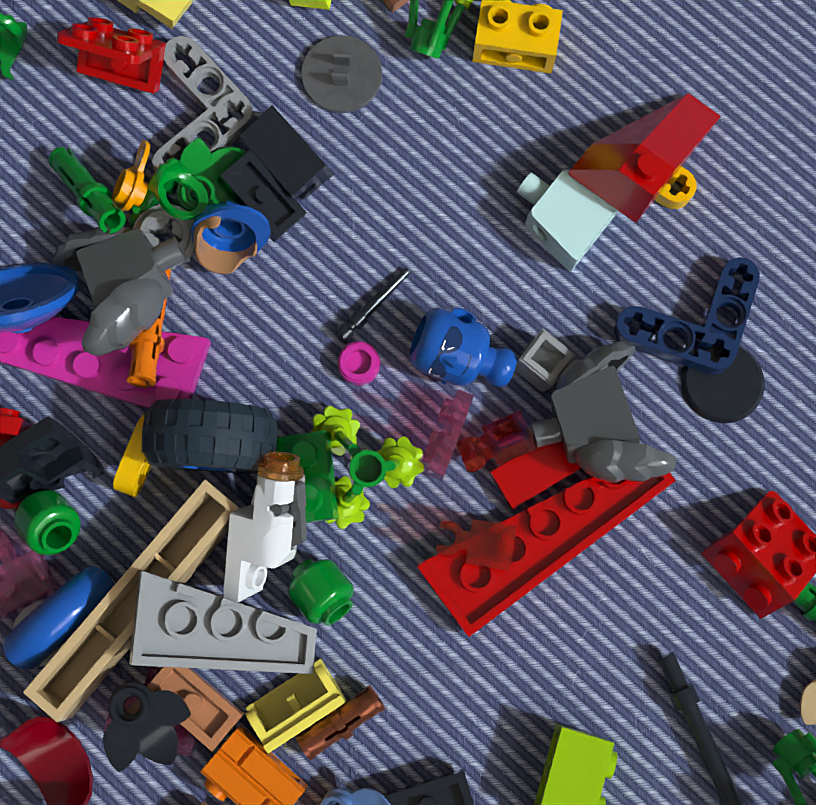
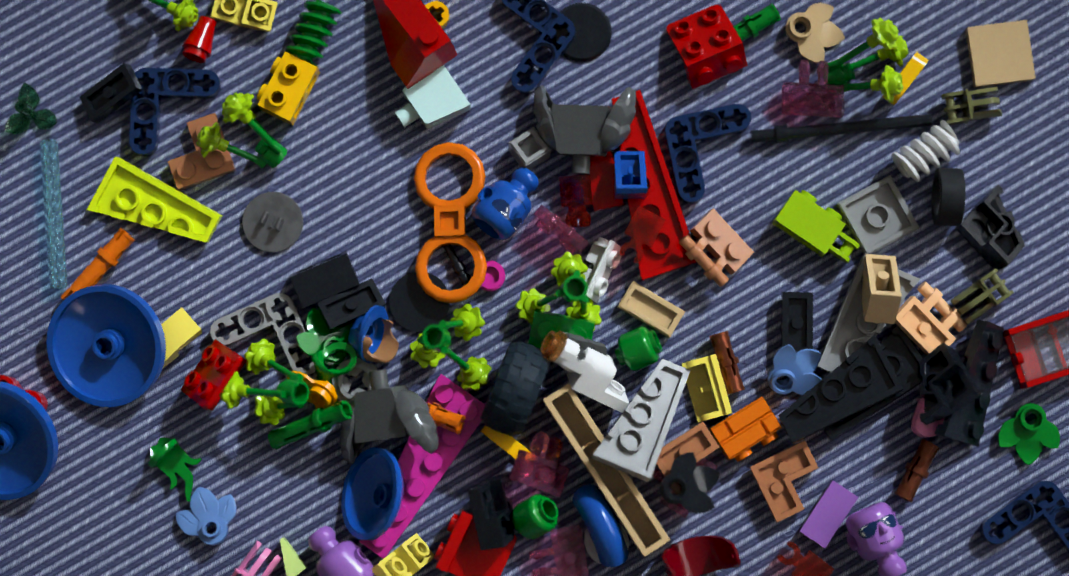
camera: 70 degrees left, 5 degrees up
none -> lime plant [220,338,310,425]
none -> green piece [285,0,342,67]
none -> black piece [389,272,450,332]
none -> lime plant [410,303,491,391]
none -> orange bar [413,142,487,303]
none -> clear pink hinge [509,431,570,497]
none -> white hinge [583,237,622,303]
none -> blue slope [614,151,647,199]
none -> tan tile [617,281,685,338]
none -> dark blue beam [664,104,751,204]
none -> nougat plate [679,208,754,287]
none -> clear pink hinge [782,60,844,118]

